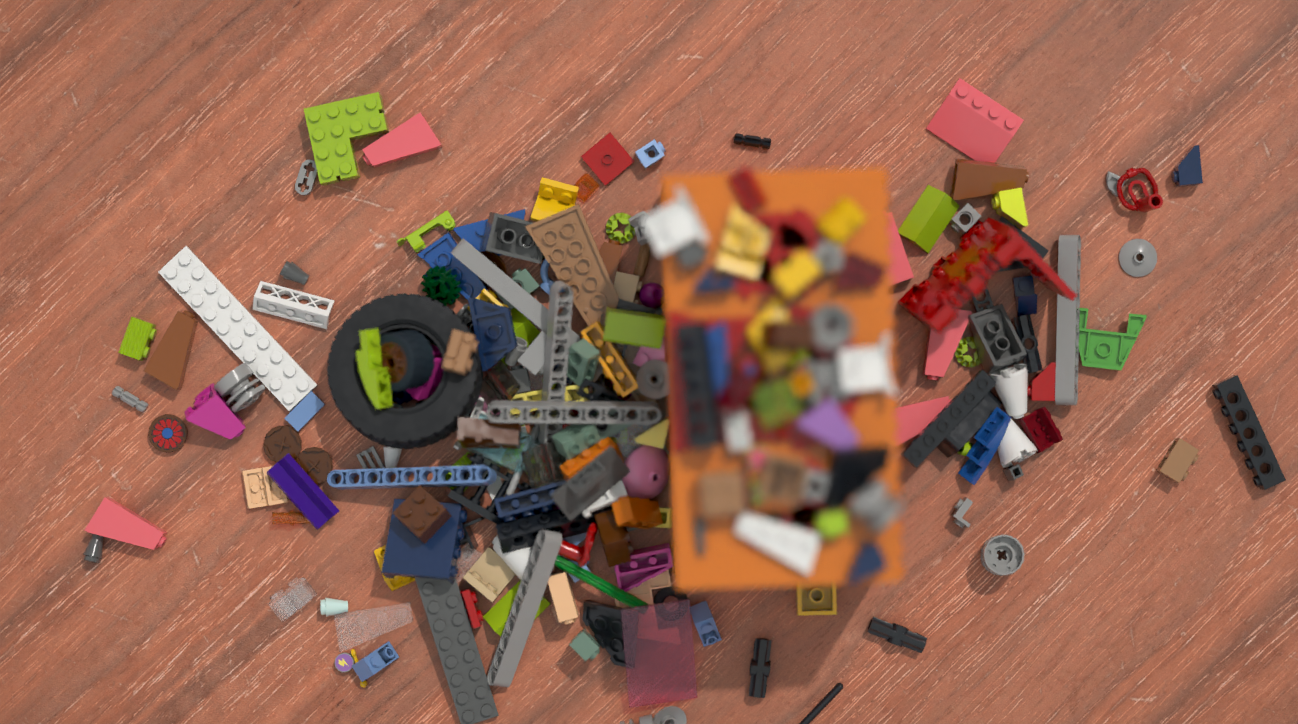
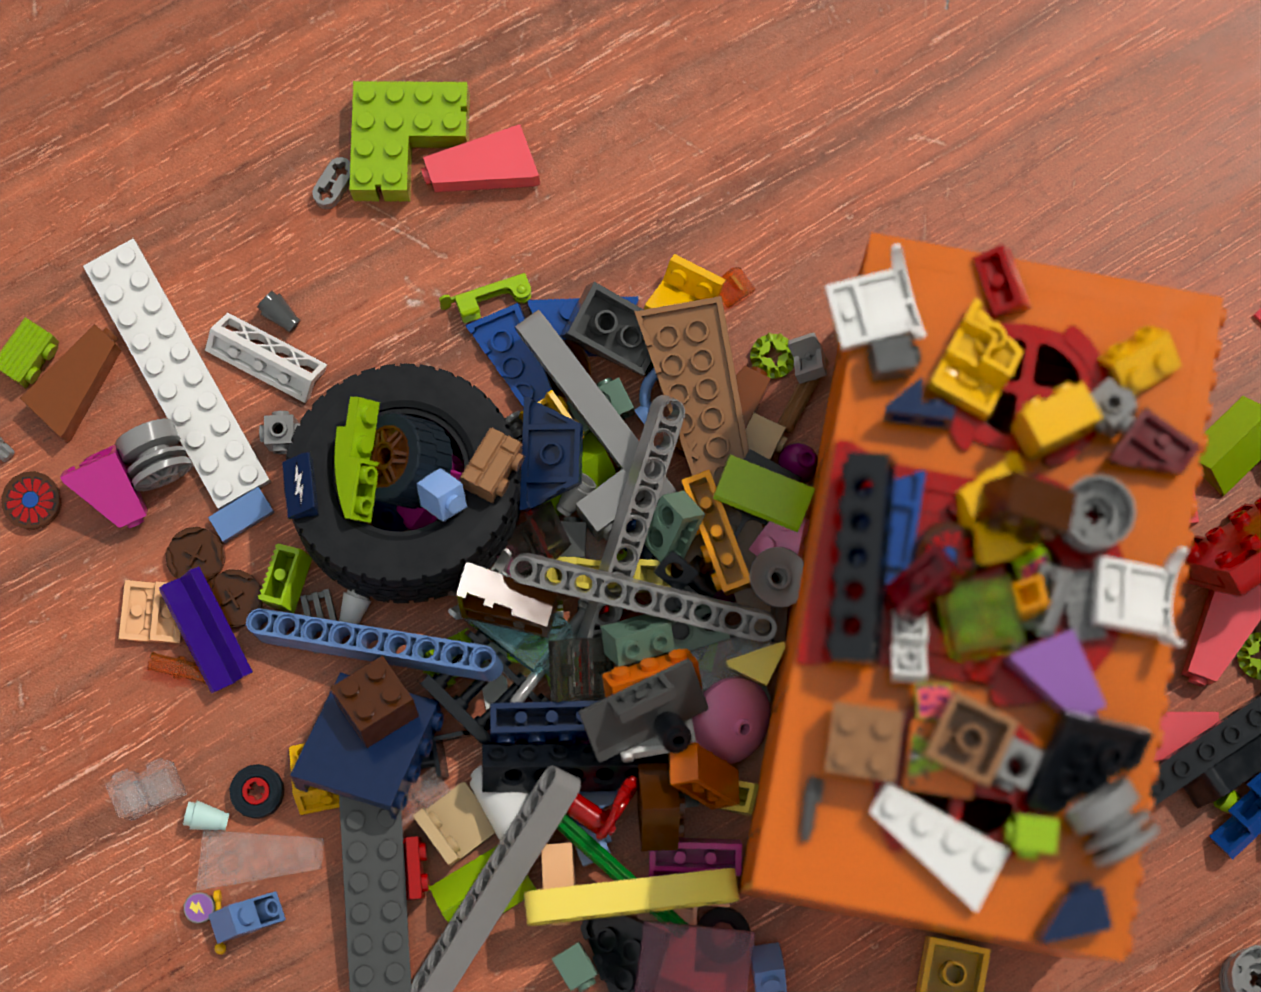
camera: 15 degrees right, 10 degrees down
dark green gear [421,265,462,306] -> none
red plate [581,132,635,186] -> none
light blue brick [635,139,666,170] -> none
light grey bracket [951,497,973,528] -> none
none -> black bush [229,764,284,819]
none -> lime brick [258,543,312,613]
none -> light grey brick [259,411,301,454]
none -> dark blue slope [282,452,319,520]
none -> light blue brick [416,468,467,522]
none -> light yellow beam [524,868,740,926]
none -> black brick [653,712,692,753]

